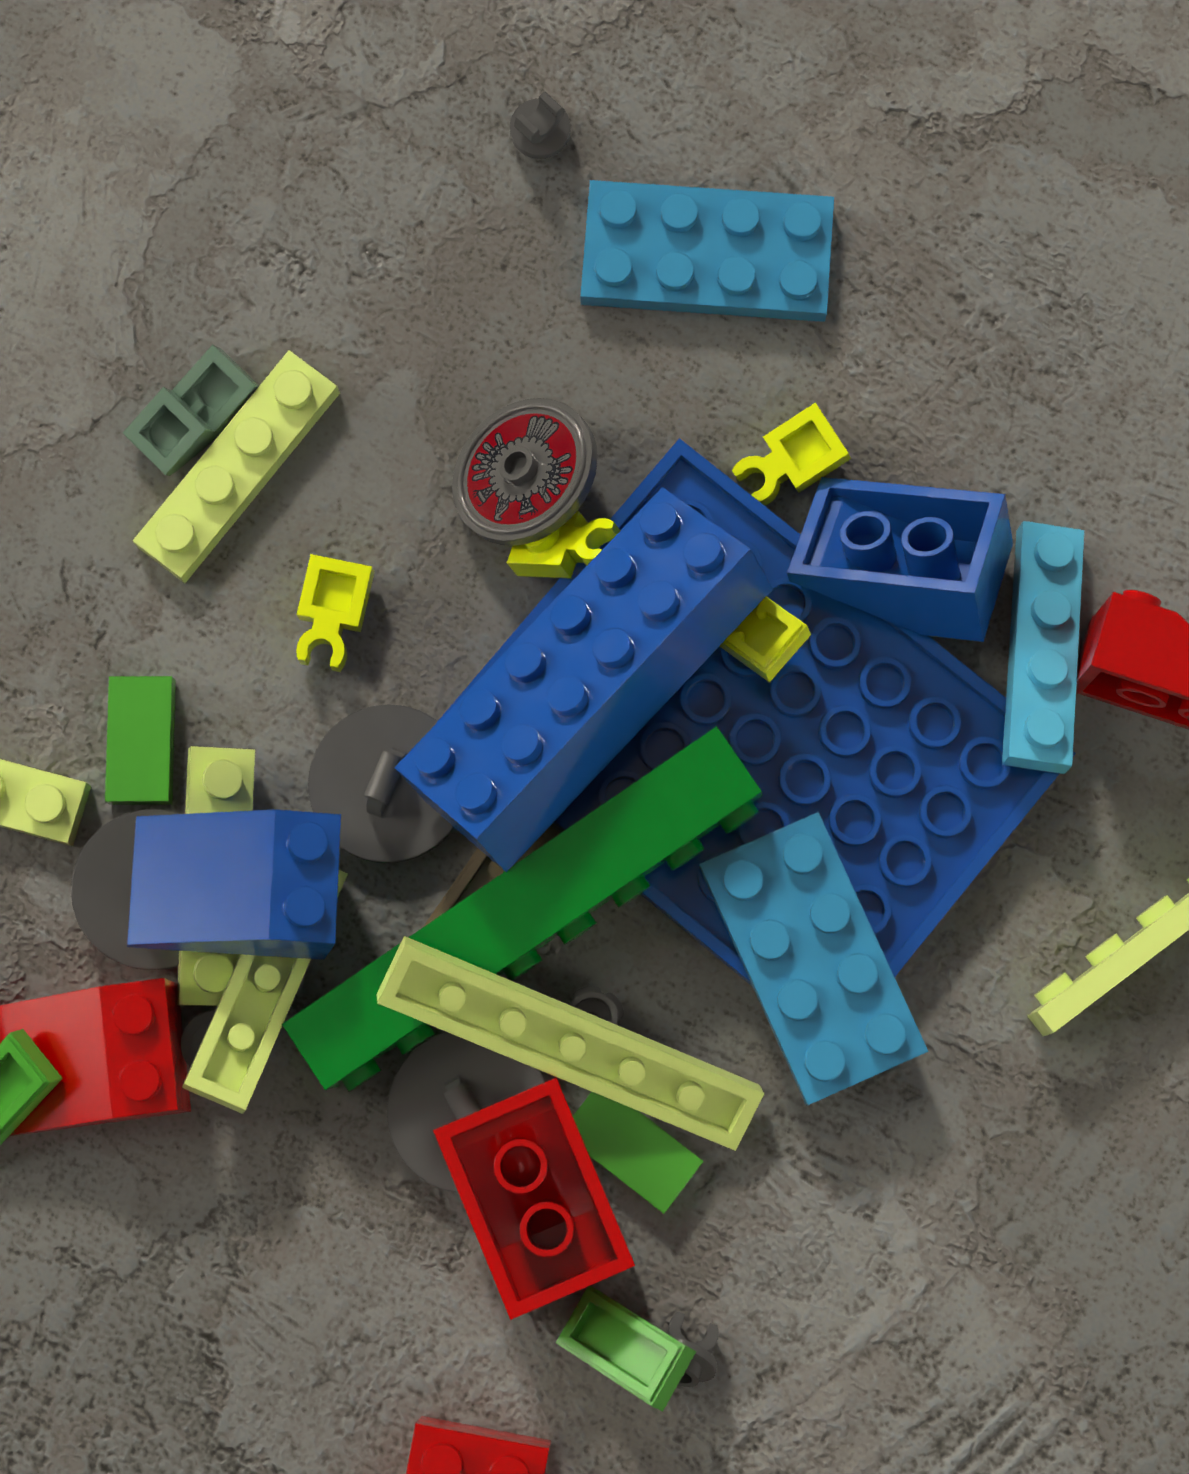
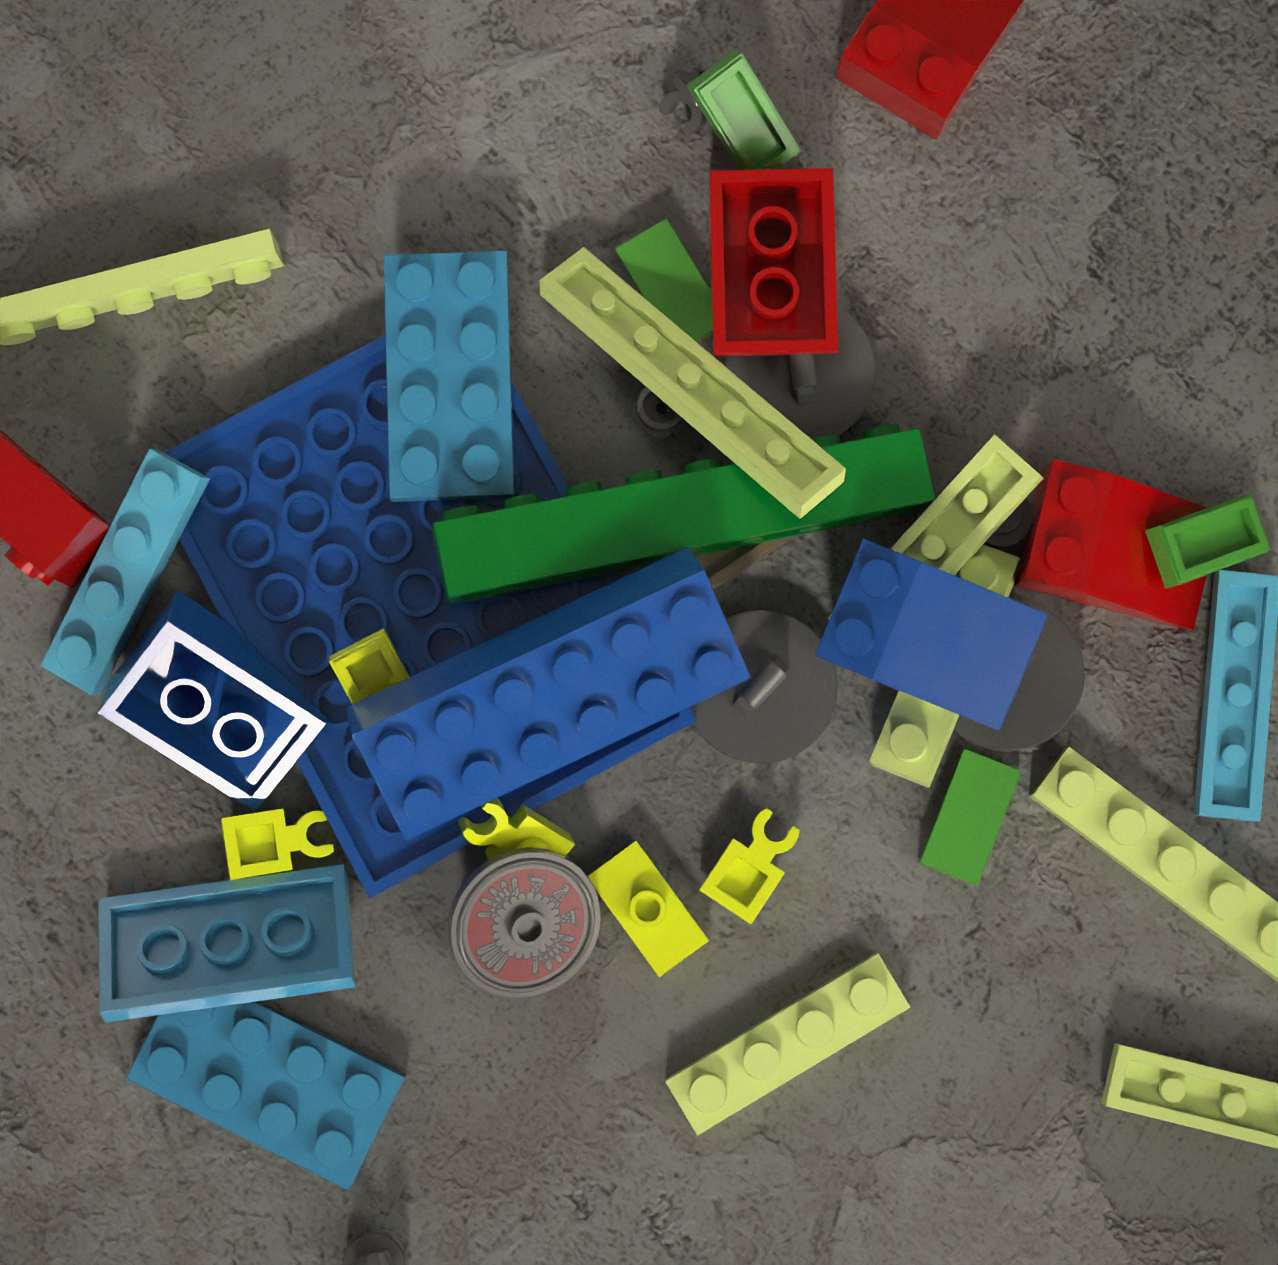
camera: 160 degrees left, 5 degrees up
sand green slope [123,344,259,476] -> none
none -> dark azure plate [98,864,356,1023]
none -> neon yellow plate [587,841,709,978]

